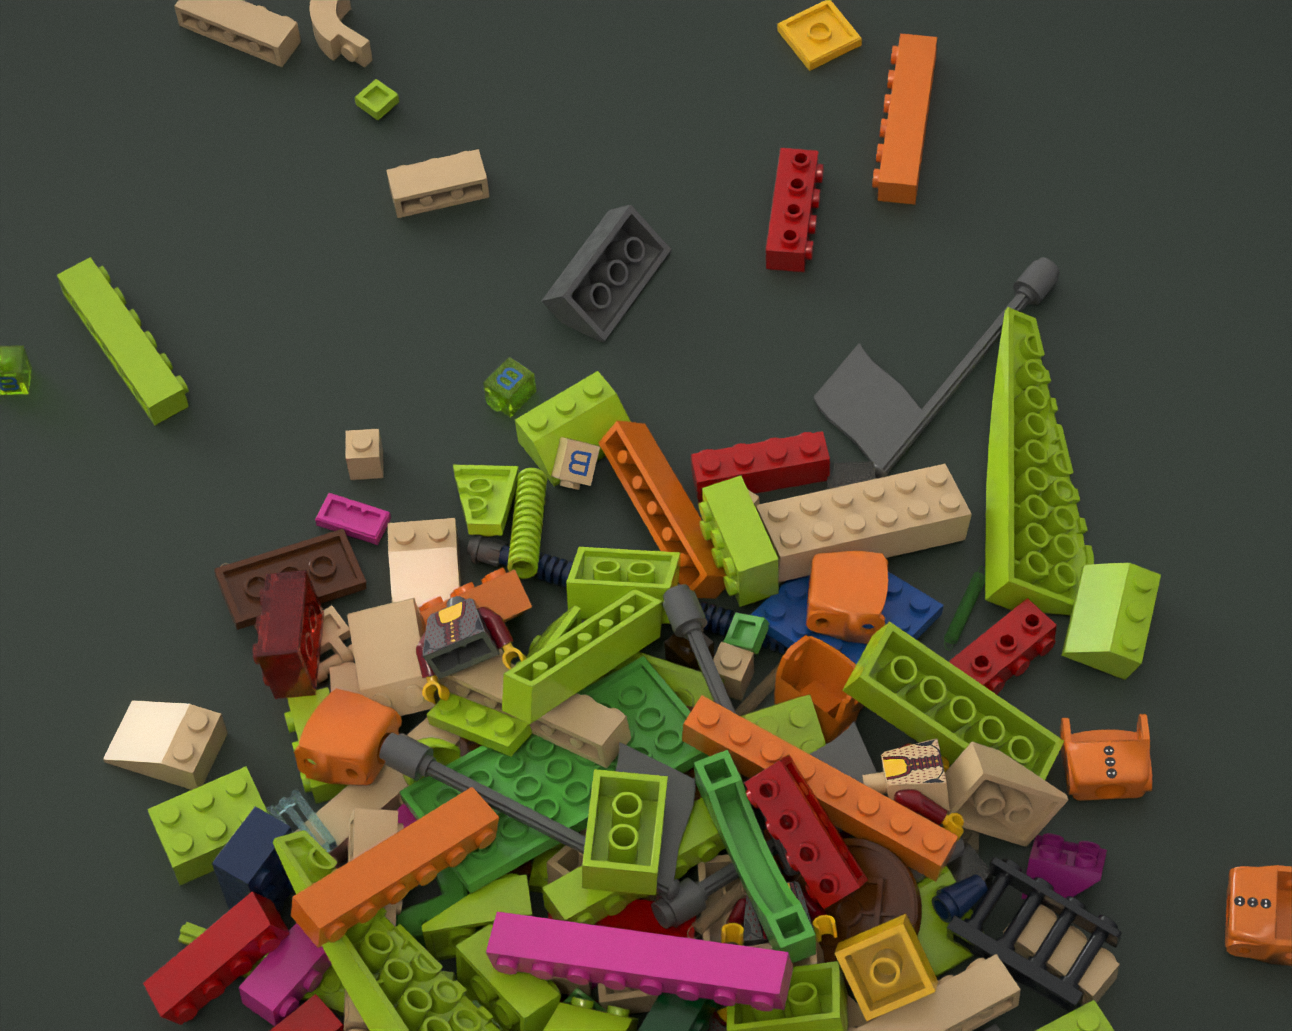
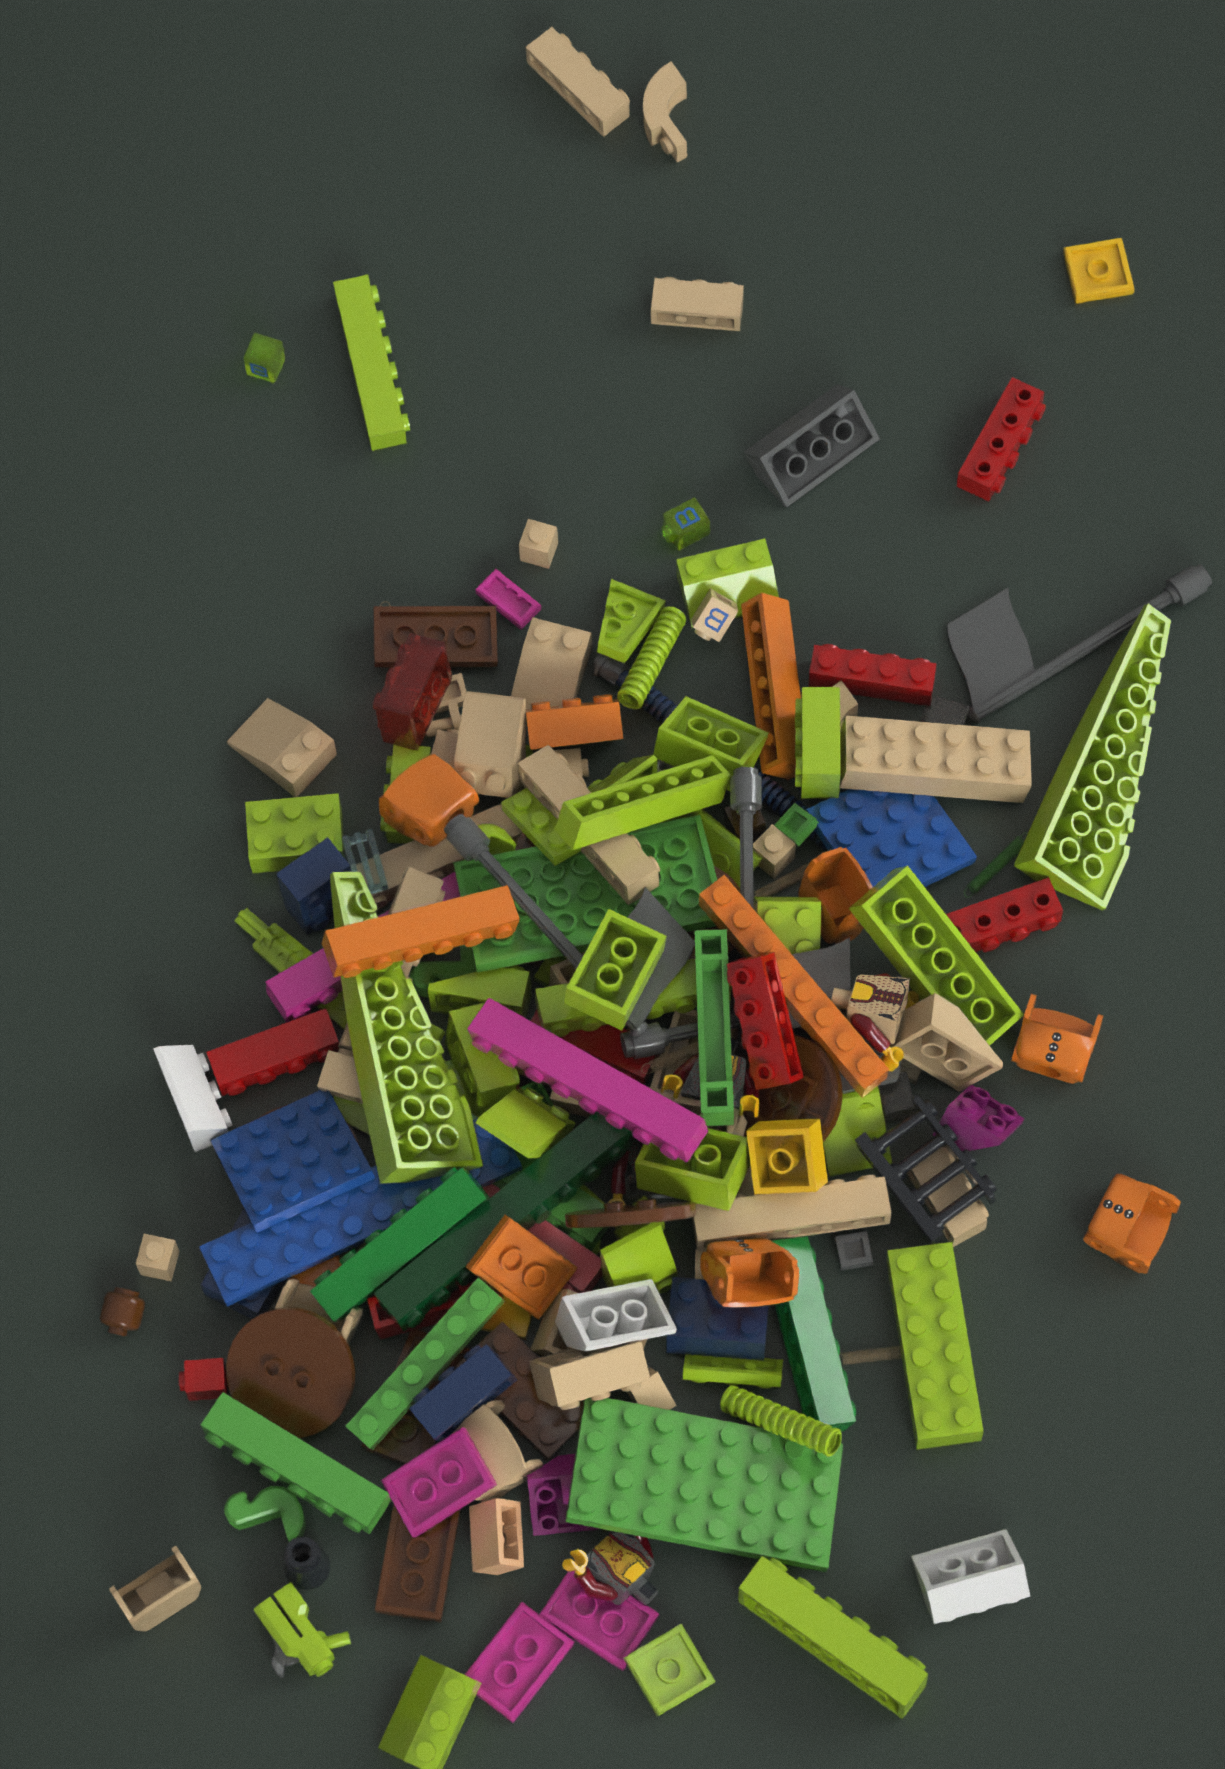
camera: 20 degrees right, 10 degrees up
red brick [143,891,290,1025] -> none
lime plate [354,79,399,120] -> none
torso [416,596,527,704] -> none
orange piece [806,551,888,644] -> none
orange brick [872,33,937,205] -> none
dark blue cone [932,874,988,923] -> none
lime slope [1061,563,1161,680] -> none

